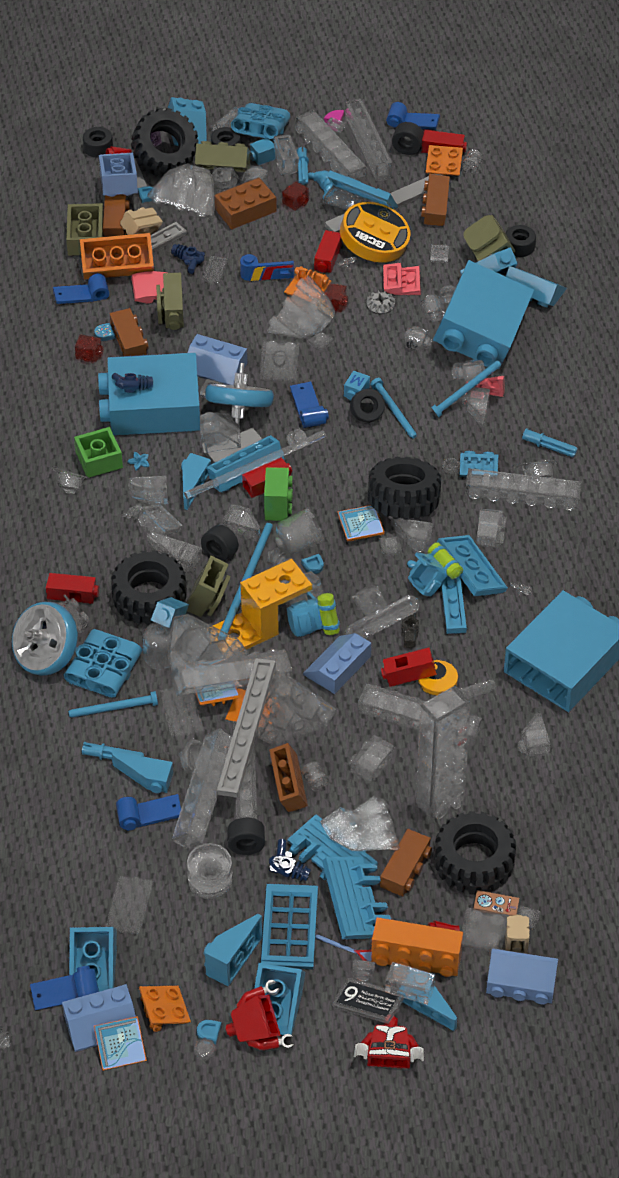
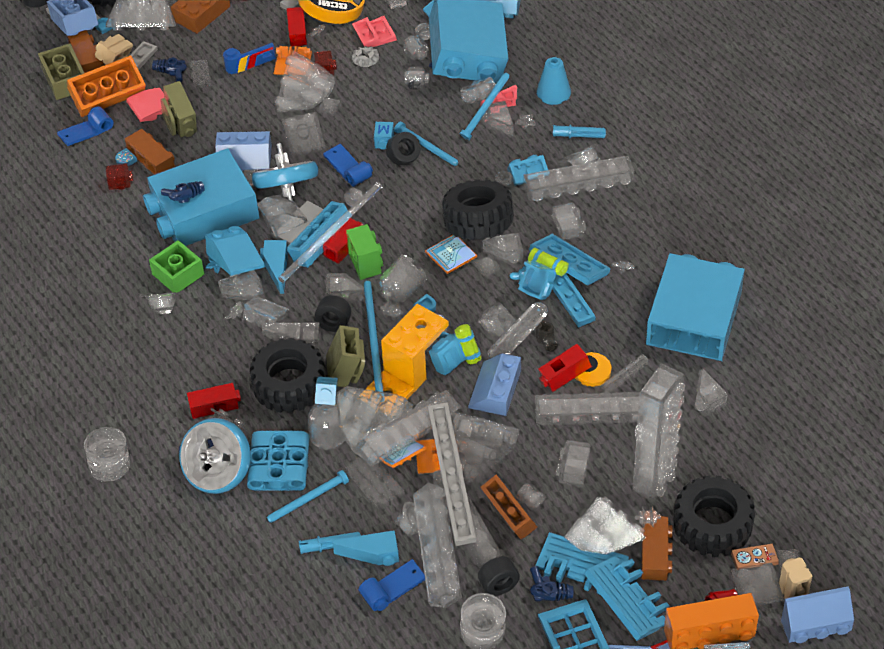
camera: 20 degrees left, 0 degrees up
none -> dark azure slope [205,226,265,276]
none -> clear plant [514,114,536,130]
none -> dark azure cone [537,57,571,105]
none -> clear wheel [635,506,661,528]

